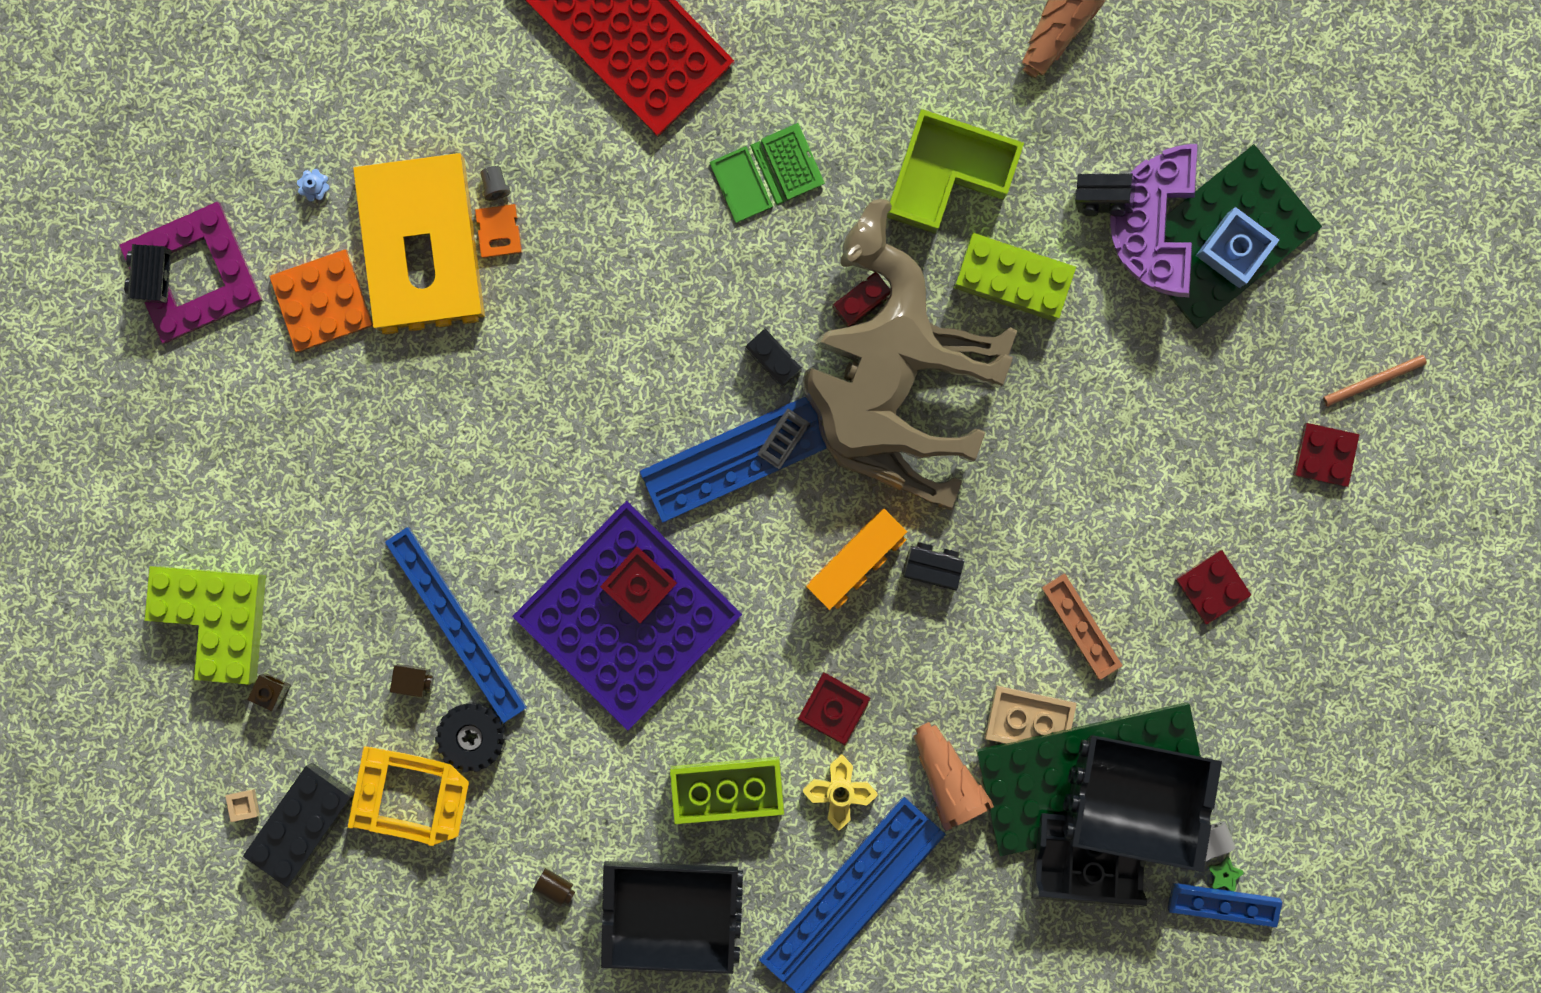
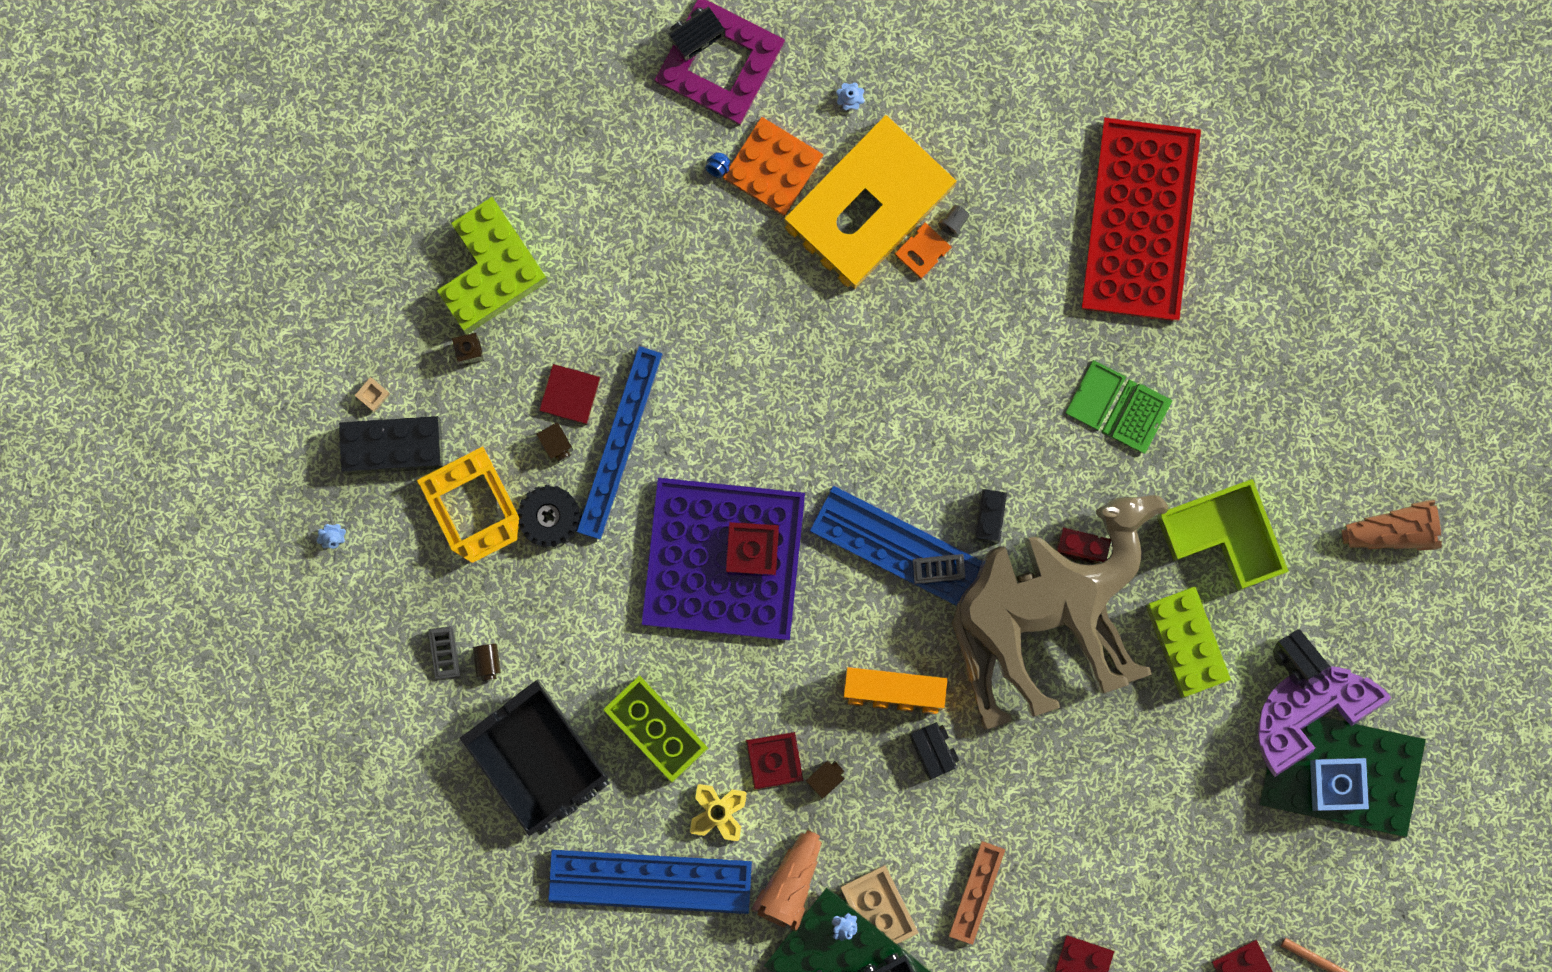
camera: 50 degrees right, 5 degrees down
none -> light blue plant [317,524,346,549]
none -> dark grey slope [428,626,460,679]
none -> dark red tile [539,364,601,425]
none -> blue plate [705,153,730,178]
none -> dark brown brick [806,761,845,799]
none -> light blue plant [832,913,857,941]

